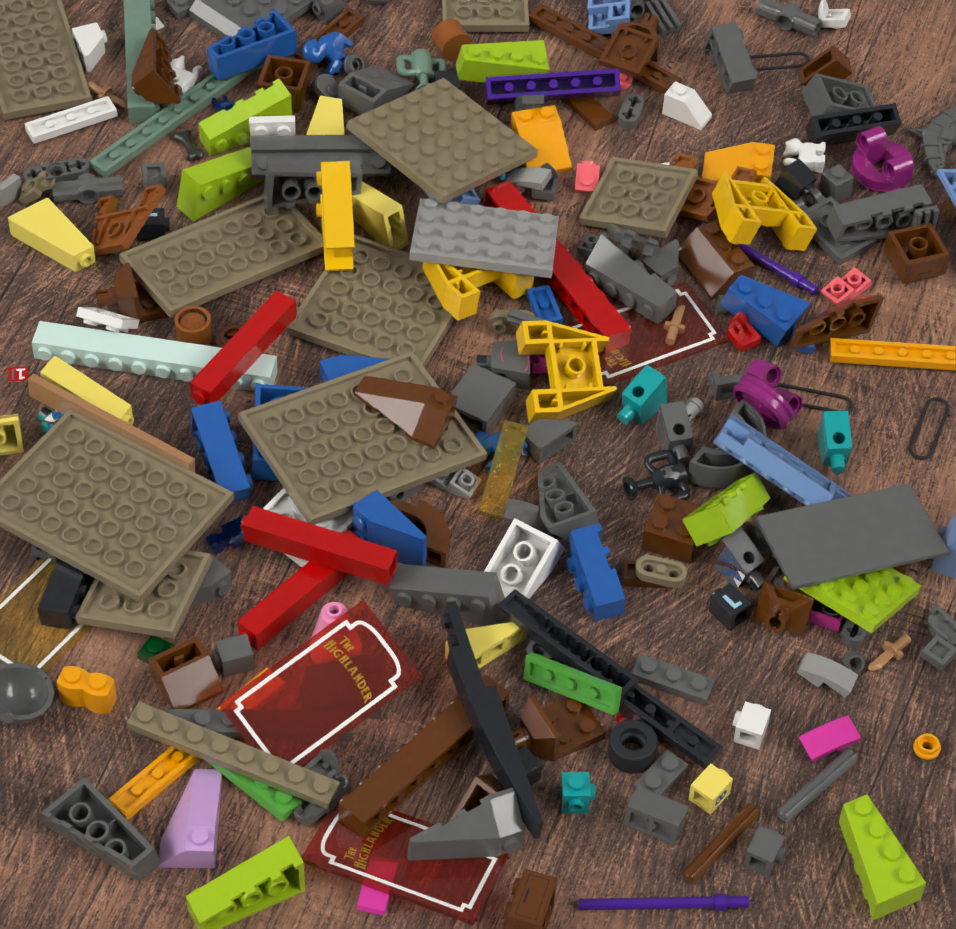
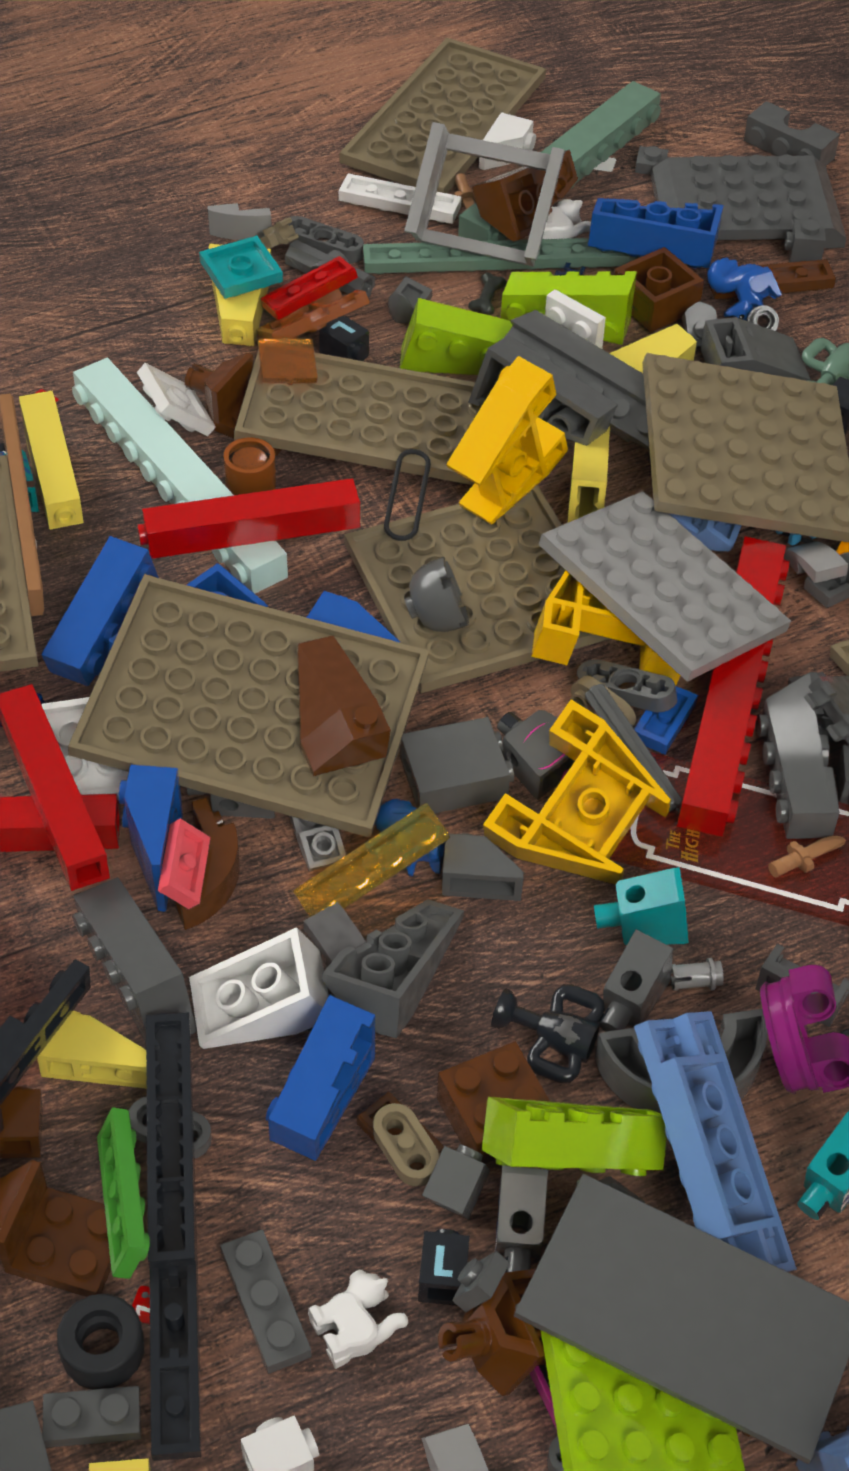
camera: 45 degrees right, 0 degrees up
none -> coral plate [158,818,211,909]
none -> teal plate [199,236,283,299]
none -> clear orange piece [258,337,318,385]
none -> red tile [260,256,358,320]
none -> white animal [308,1270,408,1369]
none -> black piece [384,449,431,541]
none -> light grey piece [404,122,565,267]
none -> dark grey cylinder [405,557,469,632]
none -> dark grey brick [422,1144,490,1220]
none -> dark grey plate [452,1251,510,1312]
none -> dark grey beam [577,659,677,712]

